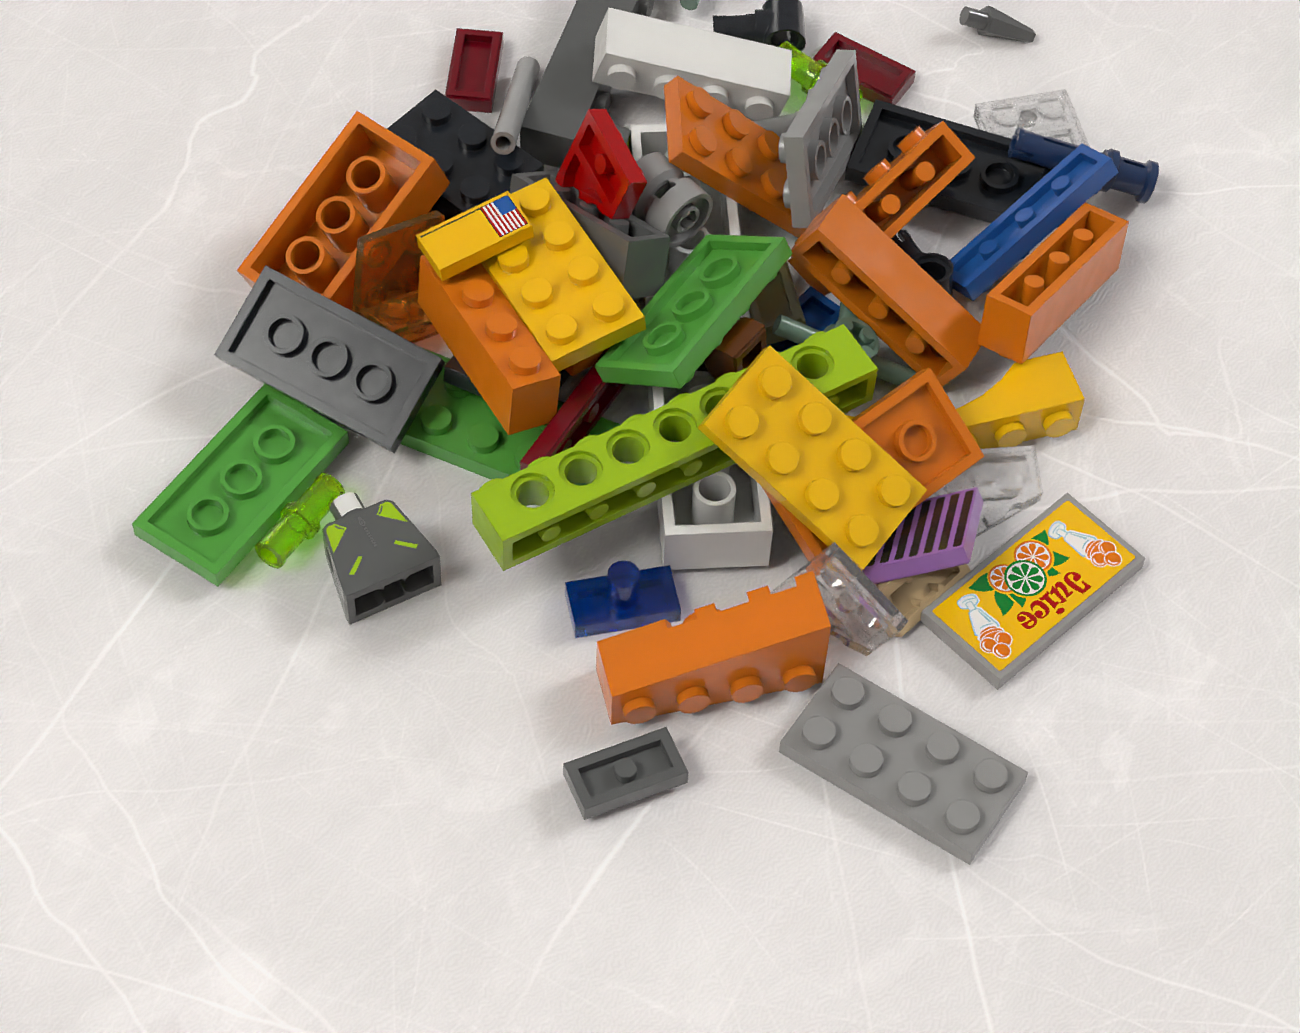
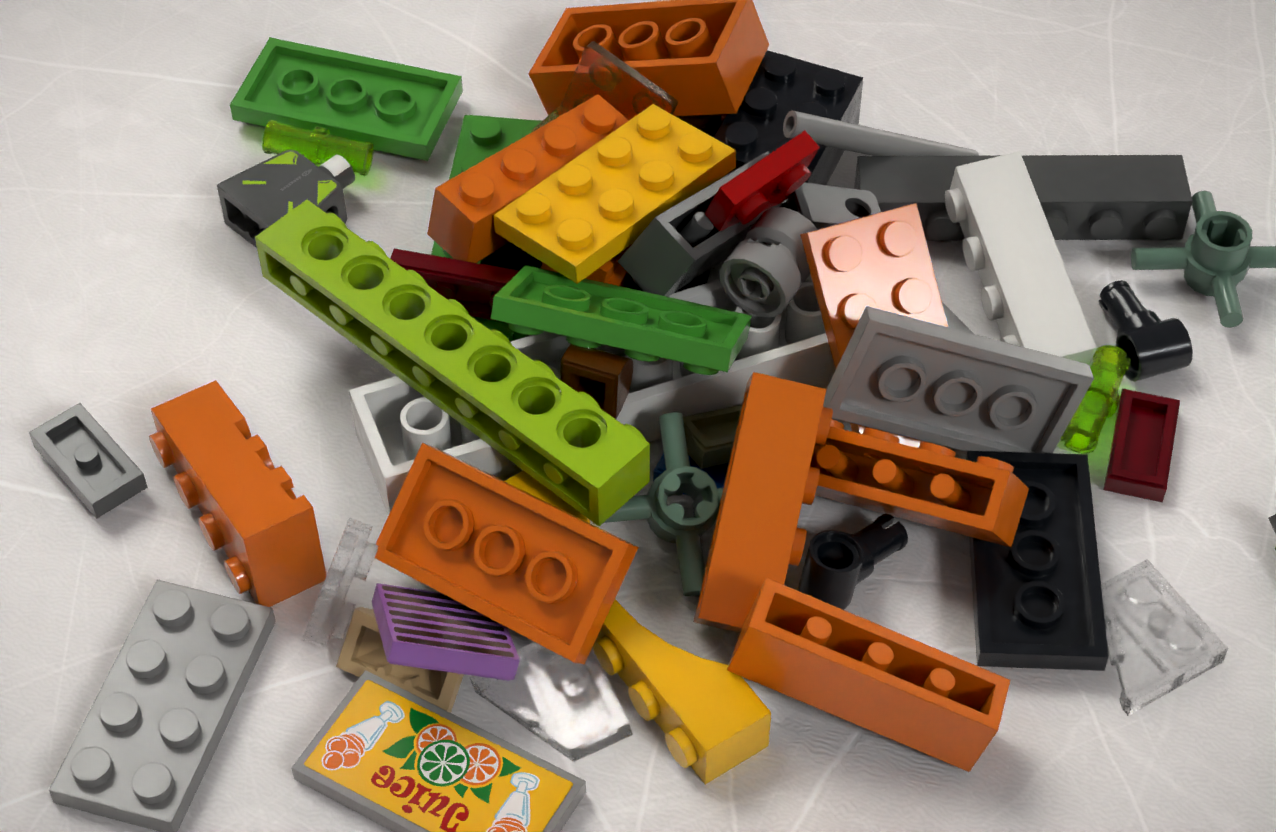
camera: 75 degrees right, 5 degrees down
plate [214,265,446,454] -> none
yellow tile [416,191,534,281] -> none
dark red tile [445,28,504,113] -> none
clear blue tile [565,560,681,638] -> none
yellow plate [698,346,927,572] -> none
blue plate [950,143,1118,301] -> none
dark blue pin [1008,127,1159,204] -> none

